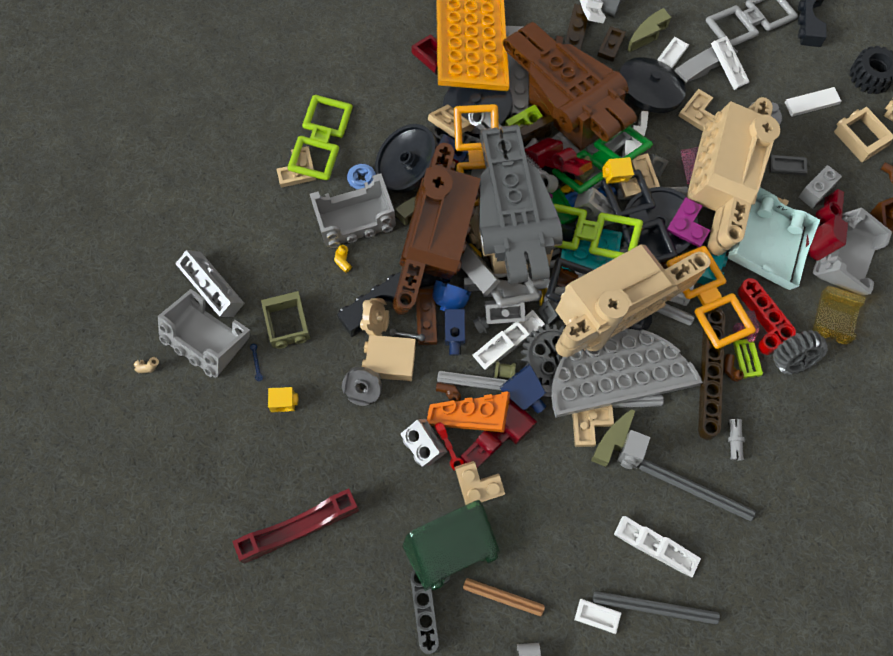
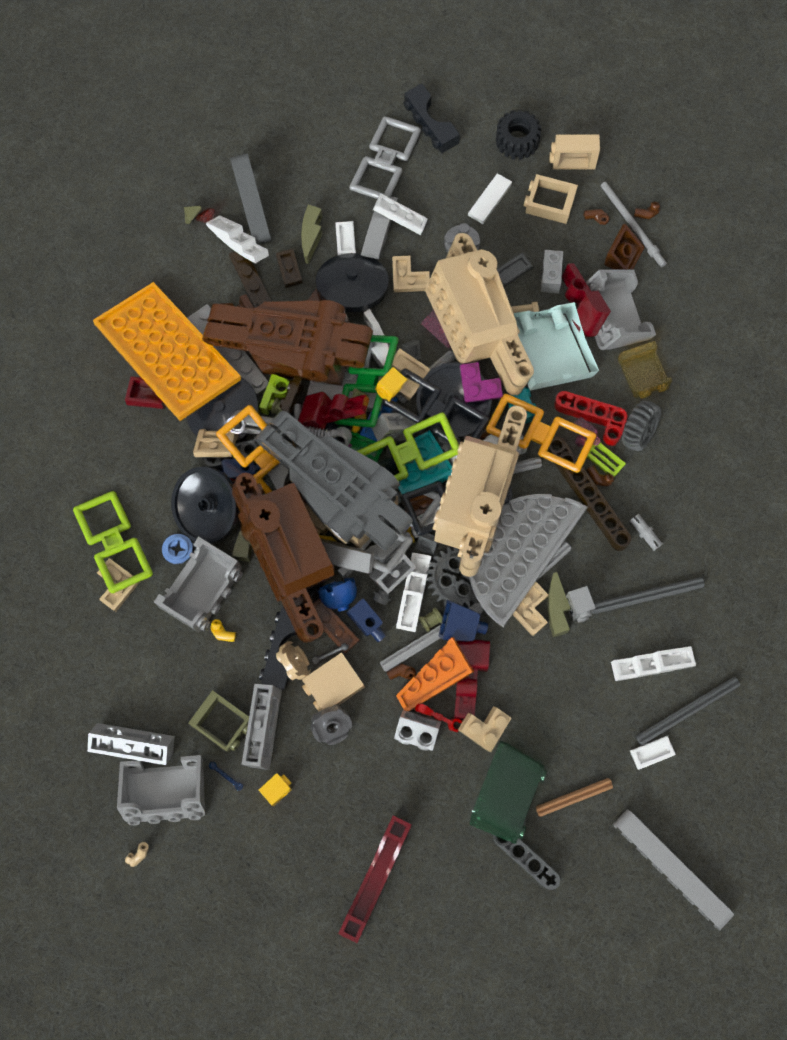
camera: 35 degrees left, 5 degrees up
none -> light grey brick [242,684,282,770]

